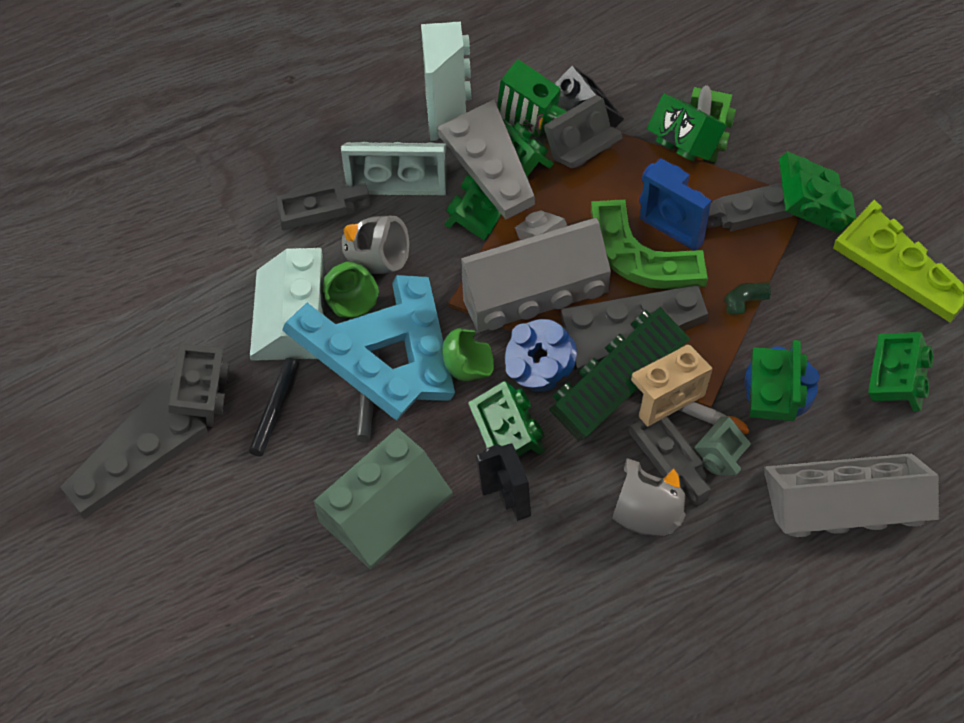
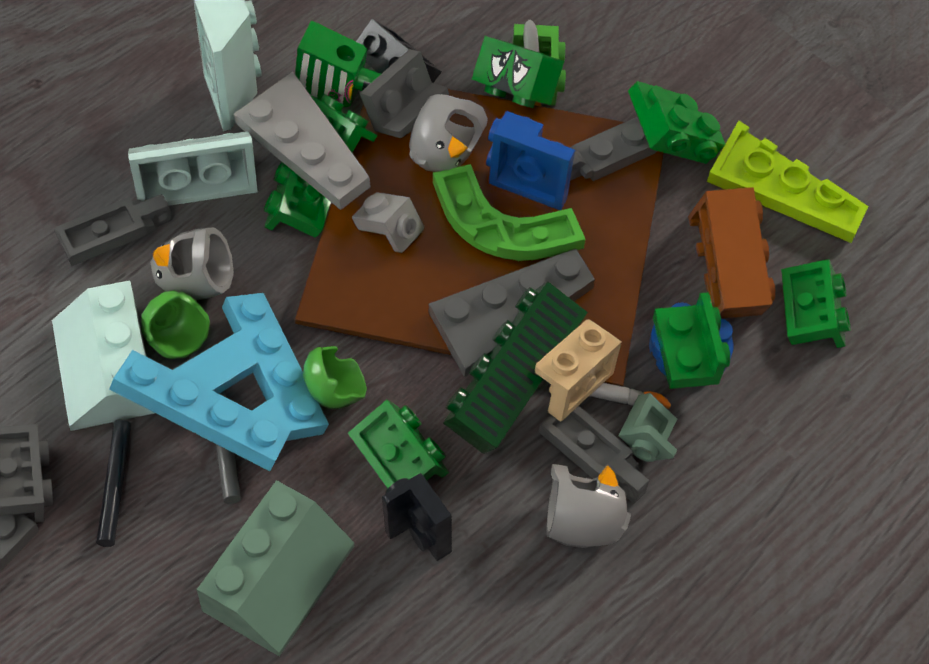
camera: 20 degrees left, 0 degrees up
light grey slope [461,218,611,333] -> none
plate [505,319,577,392] -> none
clear green arm [724,282,771,315] -> none
light grey slope [764,453,939,537] -> none
none -> light grey piece [409,94,488,172]
none -> dark orange wedge [688,187,776,319]

